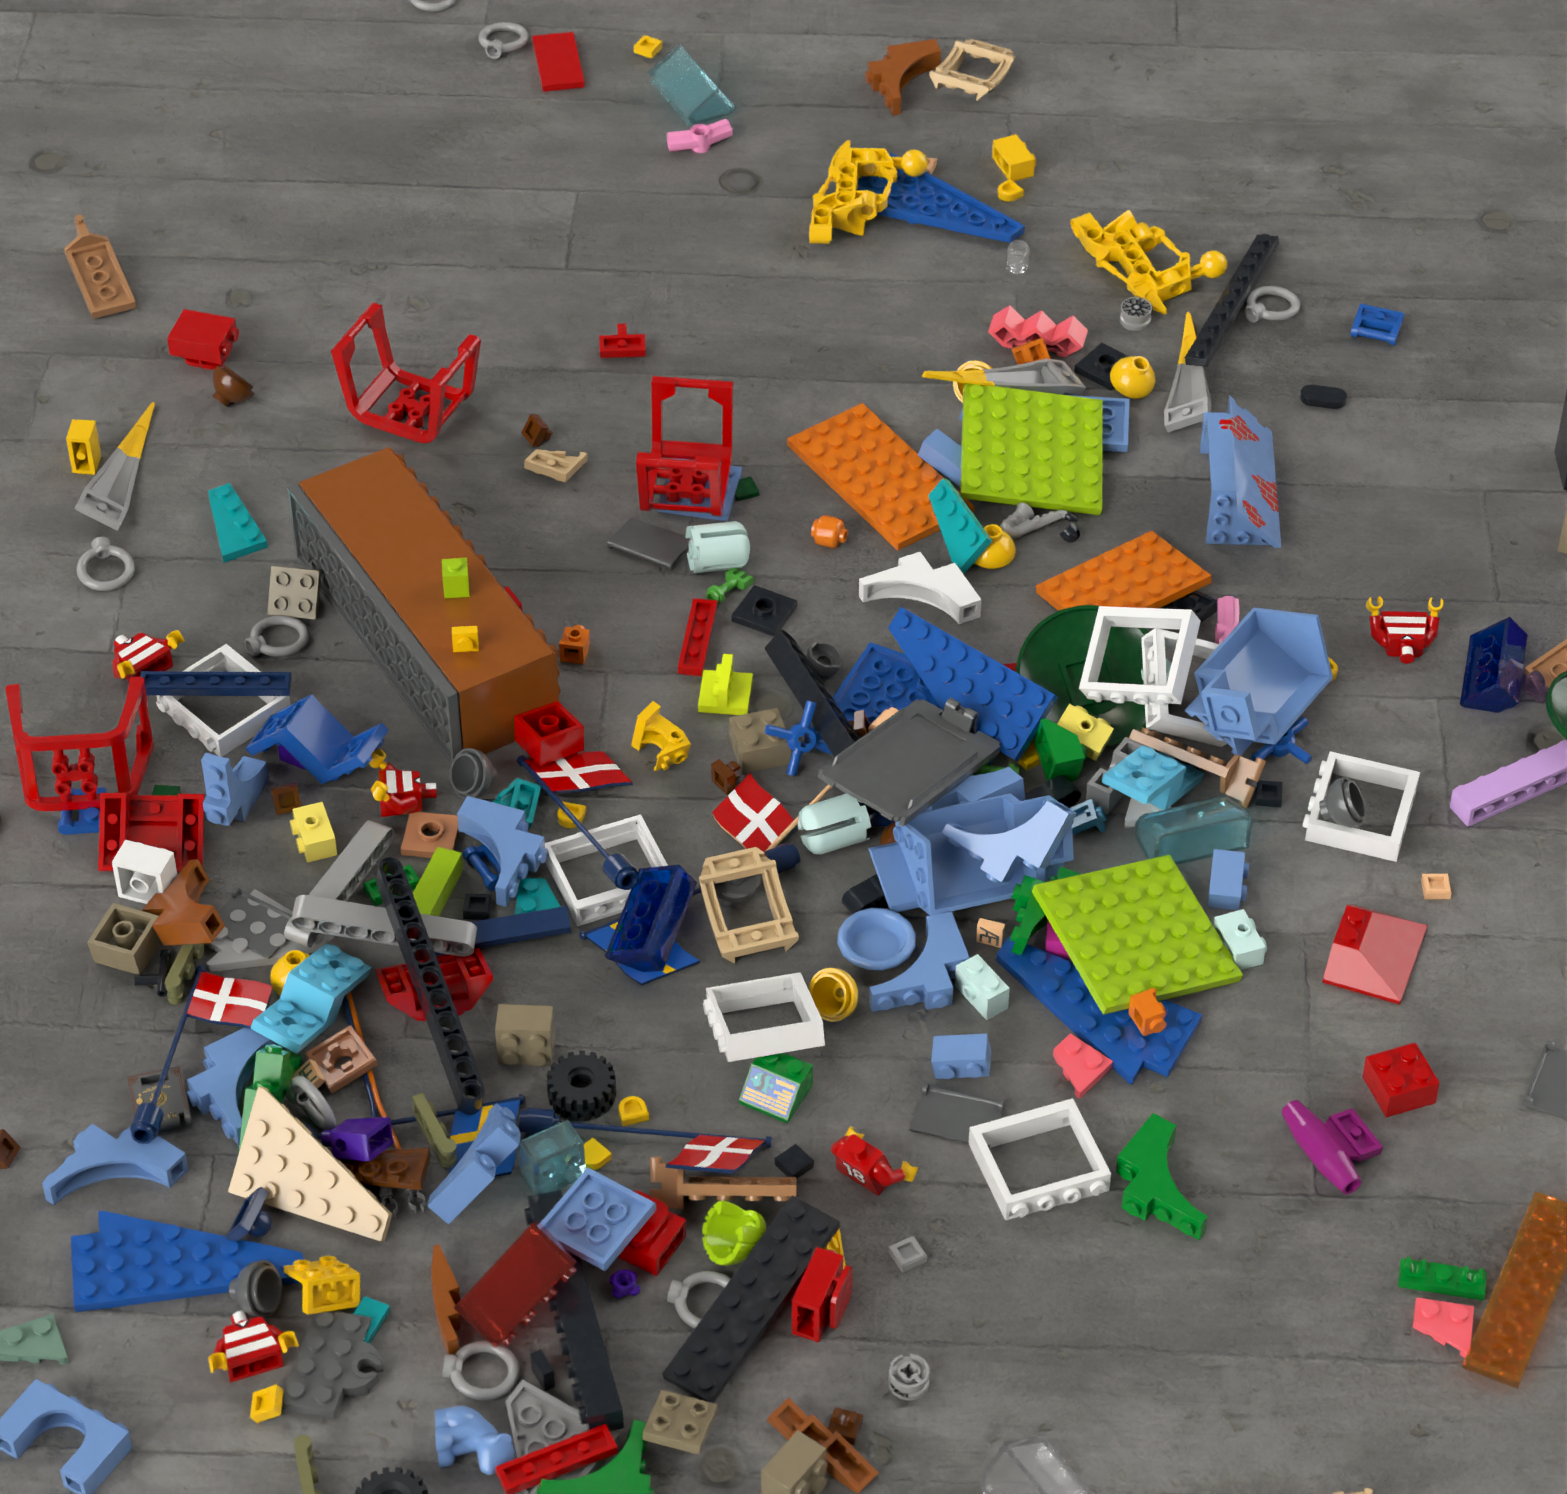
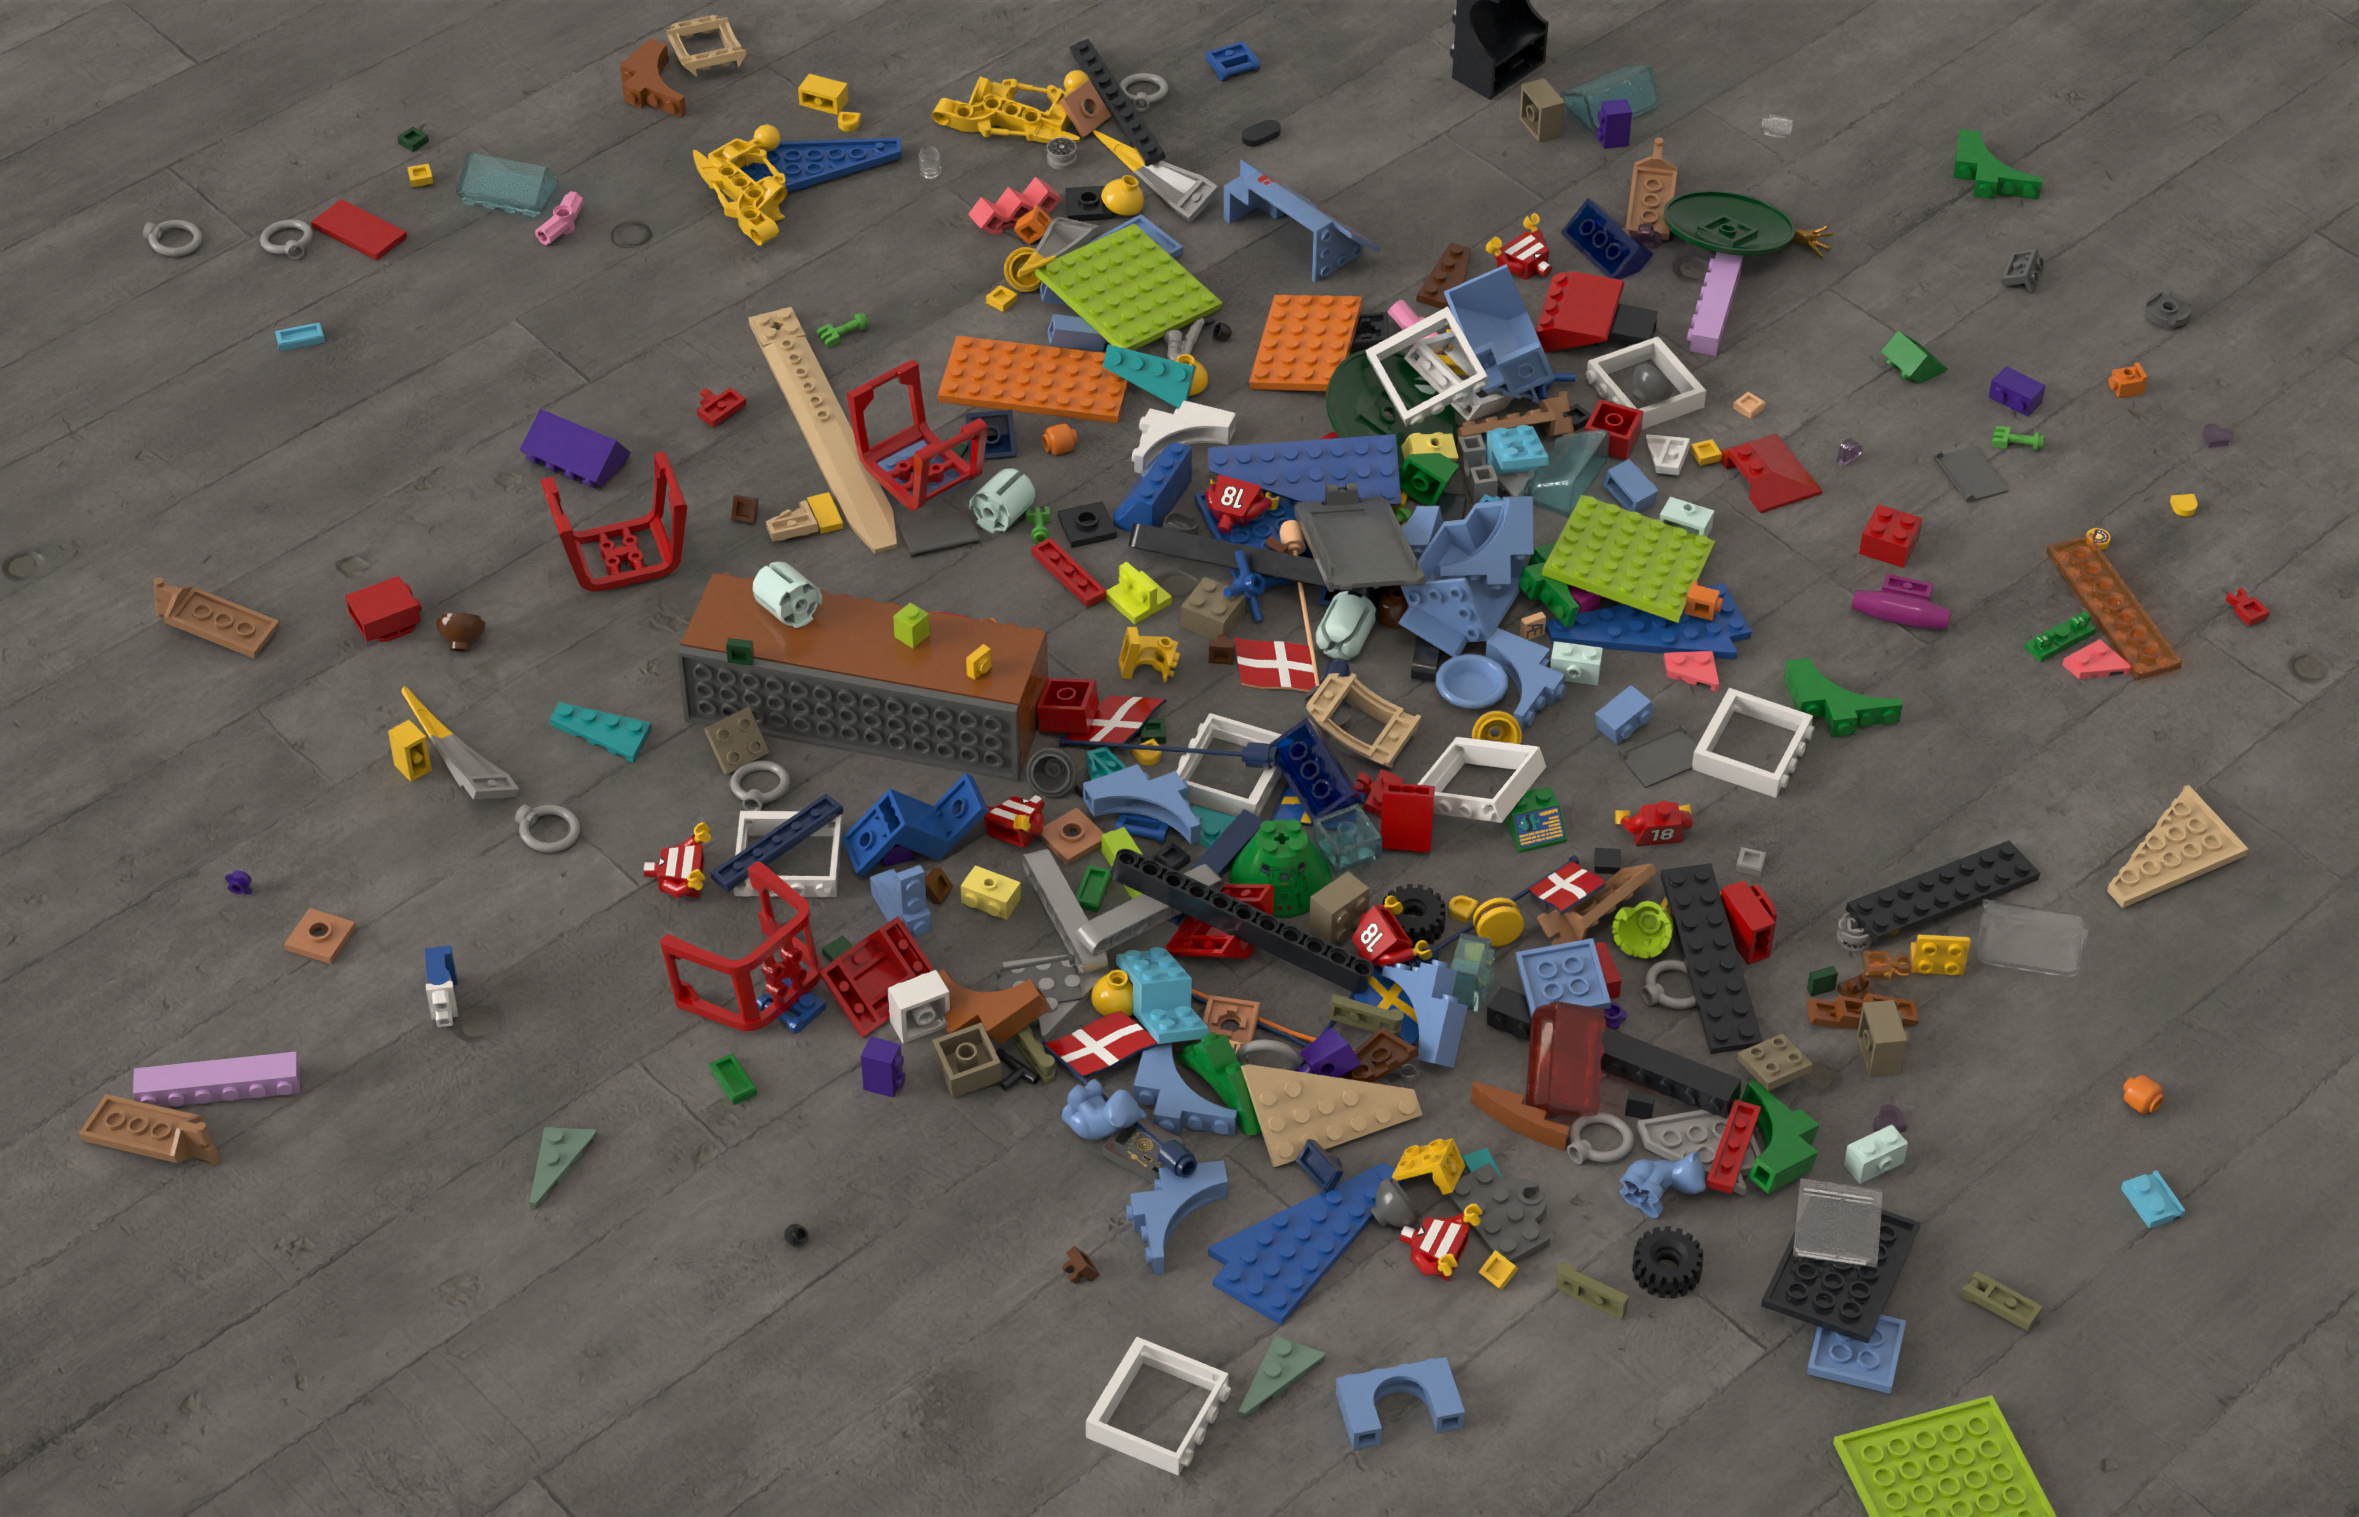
camera: 45 degrees left, 0 degrees up
none -> medium azure tile [275,322,325,351]
none -> dark green tile [397,127,429,152]
none -> dark purple windscreen [520,409,631,489]
none -> dark green tile [726,638,755,666]
none -> tan wedge [749,307,897,554]
none -> light aqua cylinder [753,562,822,628]
none -> yellow tile [807,492,843,534]
none -> bright green hinge [817,313,869,348]
none -> dark purple brick [861,1036,905,1098]
none -> dark blue slope [965,409,1017,459]
none -> yellow tile [986,285,1018,312]
none -> nougat piece [1060,79,1111,138]
none -> medium blue animal [1061,1079,1146,1140]
none -> blue windscreen [1113,442,1192,533]
none -> dark green tile [1141,719,1166,744]
none -> red torso [1205,474,1279,534]
none -> green cone [1230,819,1332,918]
none -> clear light blue brick [1312,804,1382,874]
none -> red torso [1352,895,1432,968]
none -> red plate [1353,769,1404,817]
none -> red brick [1380,782,1435,853]
none -> reddish brown wing [1416,242,1471,311]
none -> yellow head [1473,898,1524,947]
none -> red slope [1535,271,1625,353]
none -> red brick [1583,399,1644,460]
none -> black panel [1594,304,1658,347]
none -> white wing [1646,434,1691,475]
none -> yellow plate [1690,439,1722,466]
none -> dark green tile [1807,966,1838,997]
none -> clear purple tile [1836,438,1863,466]
none -> black plate [1845,840,2040,943]
none -> clear orange plate [1862,951,1910,978]
none -> yellow bracket [1910,935,1970,975]

